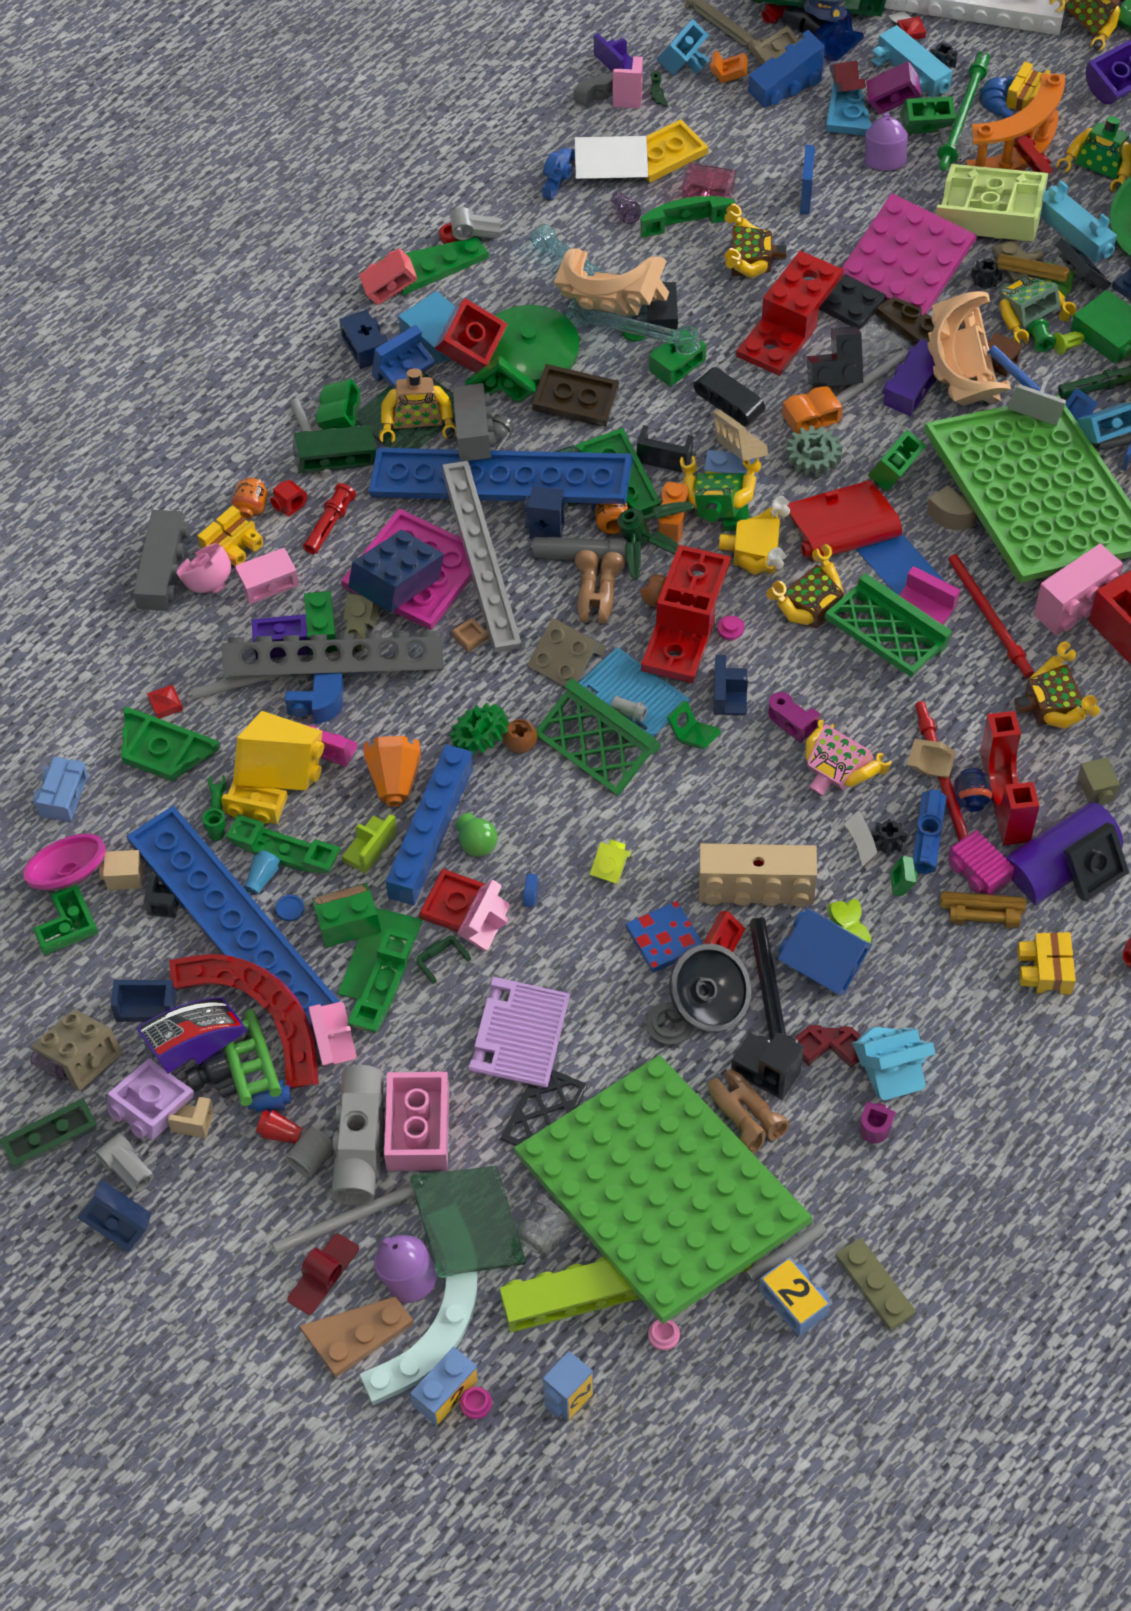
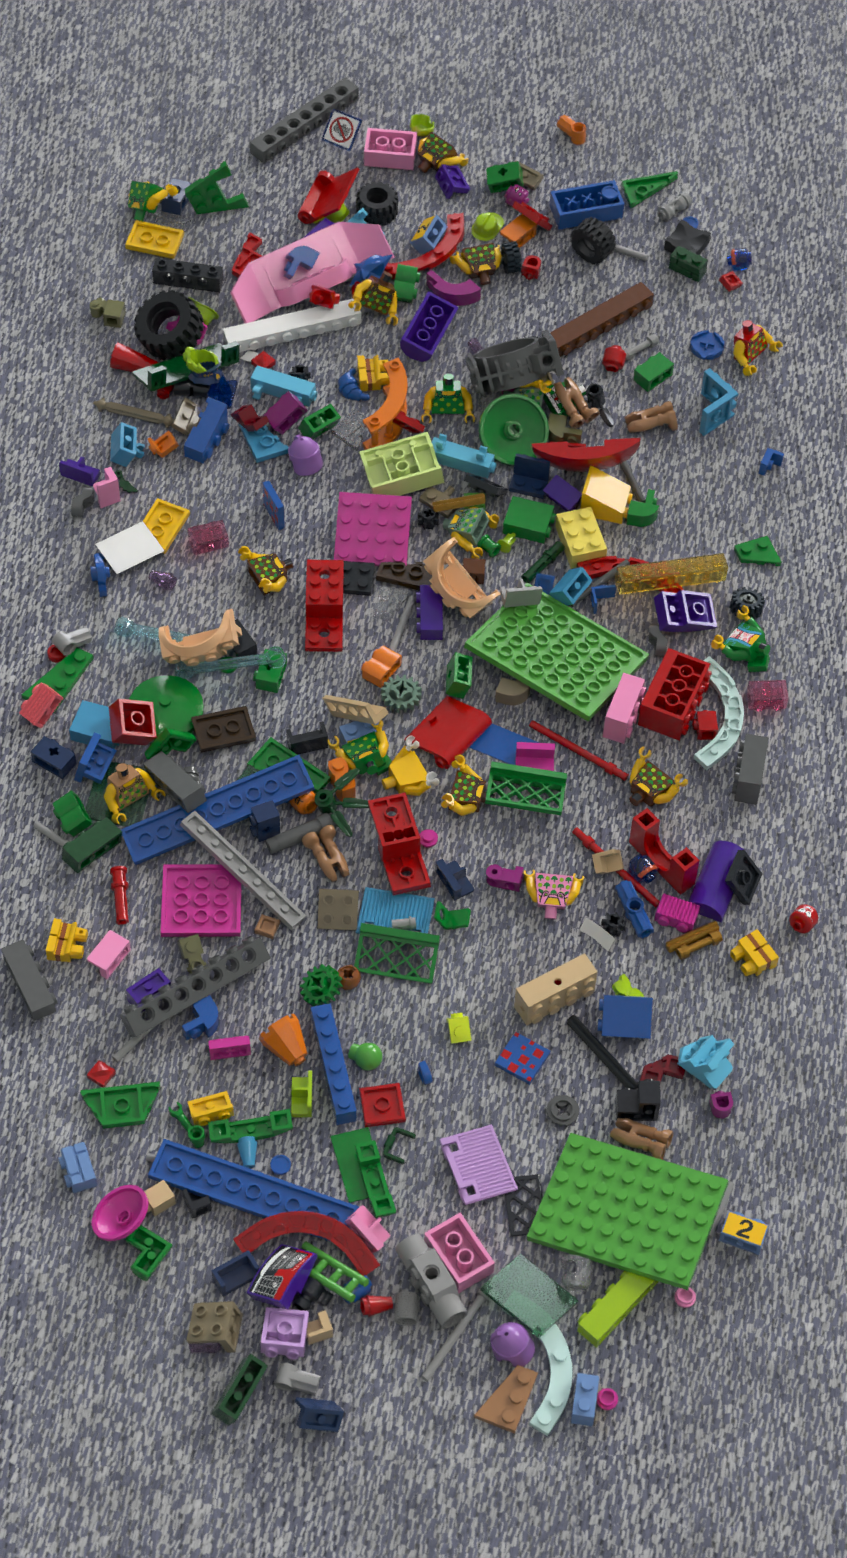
camera: 35 degrees left, 0 degrees up
bright pink cylinder [176,543,231,594] -> none
orange head [231,478,268,519] -> none
yellow slope [233,711,324,791] -> none
red plate [270,480,308,517] -> none
dark red piece [287,1233,360,1315] -> none
green brick [304,591,337,655] -> none
green slope [312,882,382,948] -> none
dark blue brick [348,529,444,613] -> none
bright pink panel [457,880,510,951] -> none
medium blue brick [543,1351,593,1421] -> none
green slope [640,196,736,238] -> none
dark orange piece [640,574,666,608] -> none
black dish [669,944,752,1032] -> none
black beam [693,367,766,427] -> none
red plate [703,911,745,952] -> none
black brick [807,326,864,388] -> none
olive plate [835,1238,917,1331] -> none
green plate [890,856,917,896] -> none
green bar [937,51,990,171] -> none
blue bar [988,345,1045,393] -> none
olive brick [1077,757,1120,805] -> none

